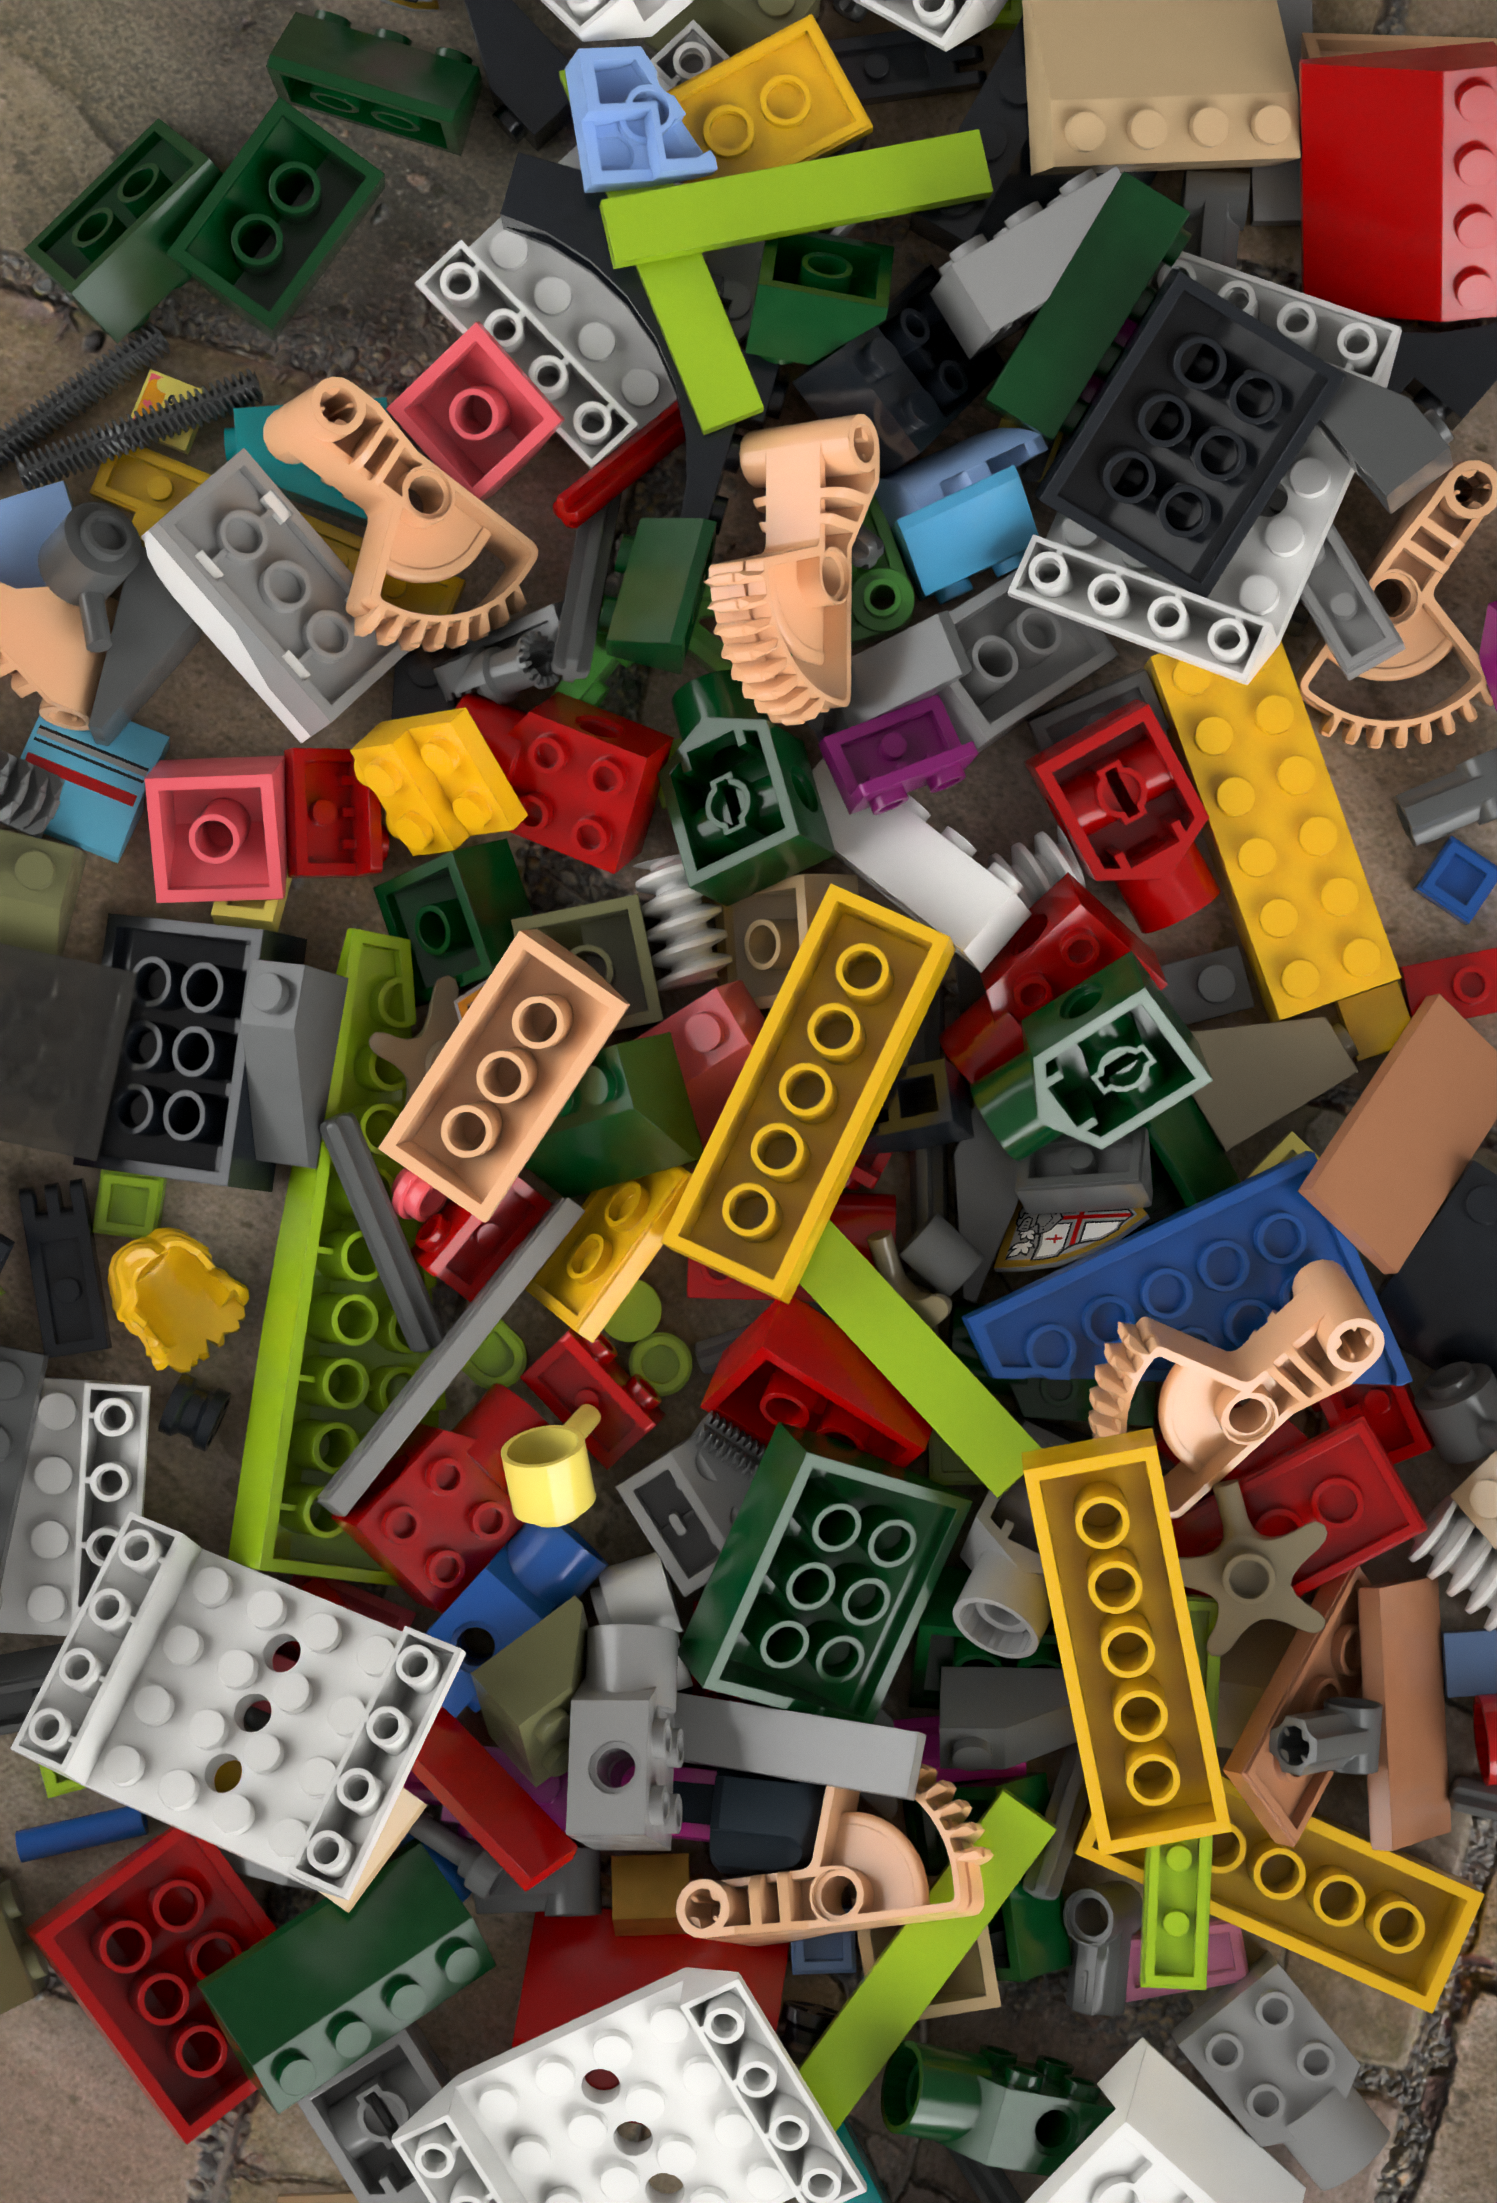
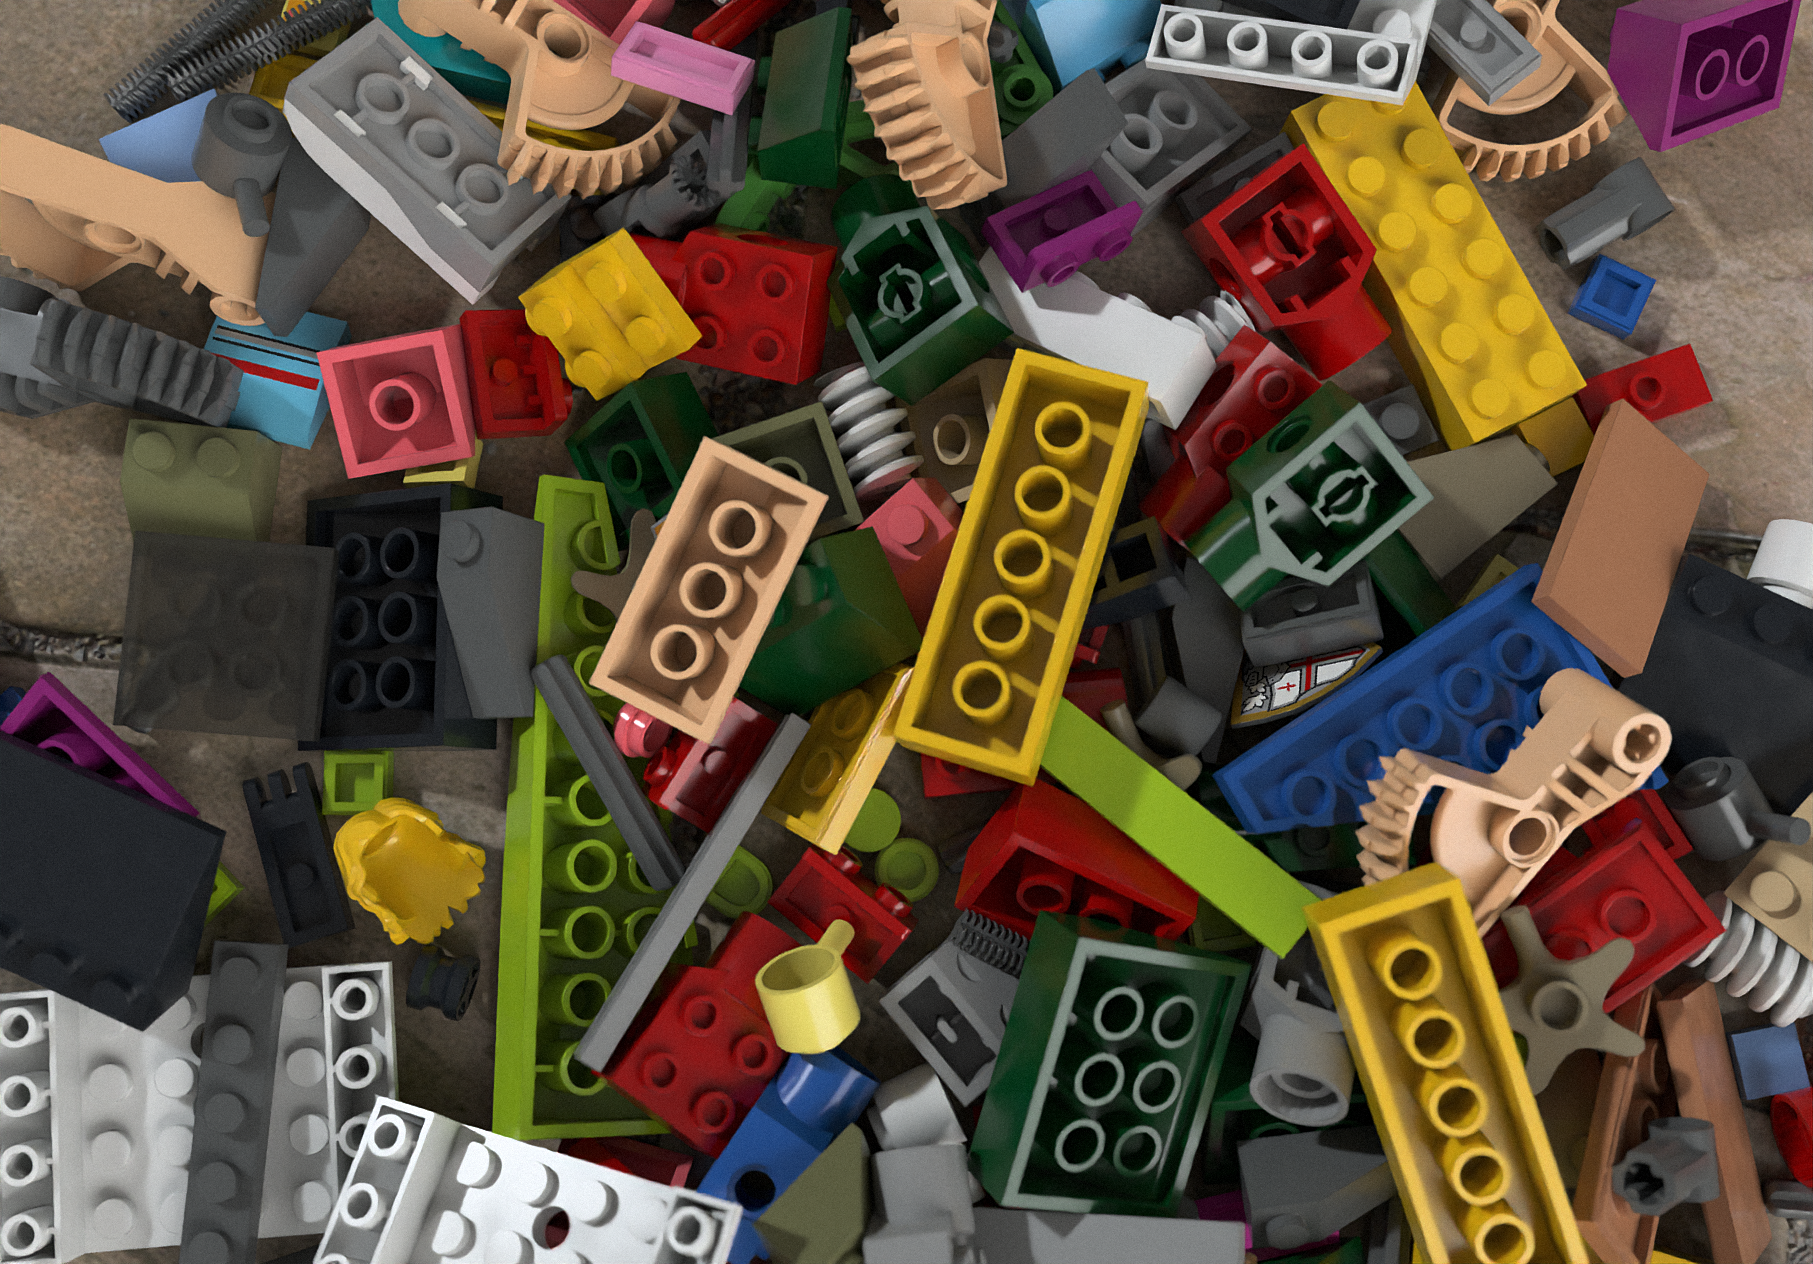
camera: 10 degrees left, 5 degrees down
none -> bright pink tile [611,21,756,116]

